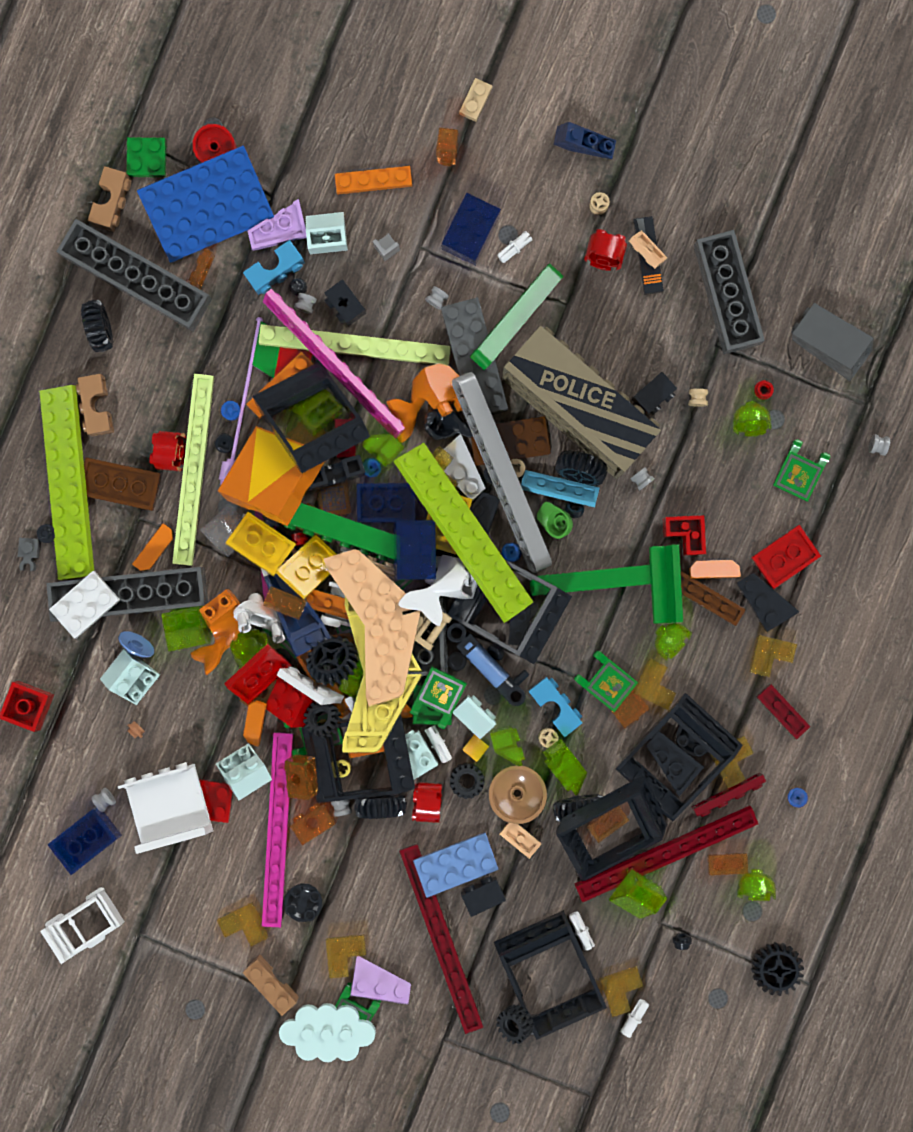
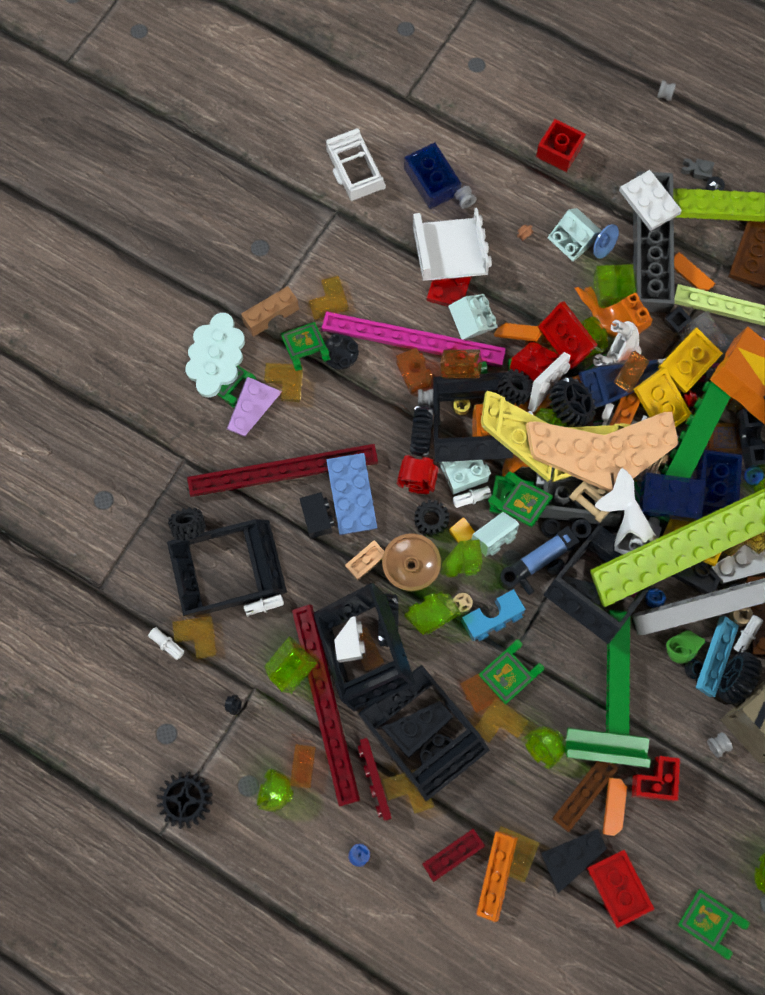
camera: 95 degrees right, 15 degrees down
none -> green flag [281,322,330,371]
none -> white slope [334,617,366,662]
none -> orange plate [476,831,518,922]
none -> black brick [662,306,692,333]
none -> white axle [733,615,763,652]

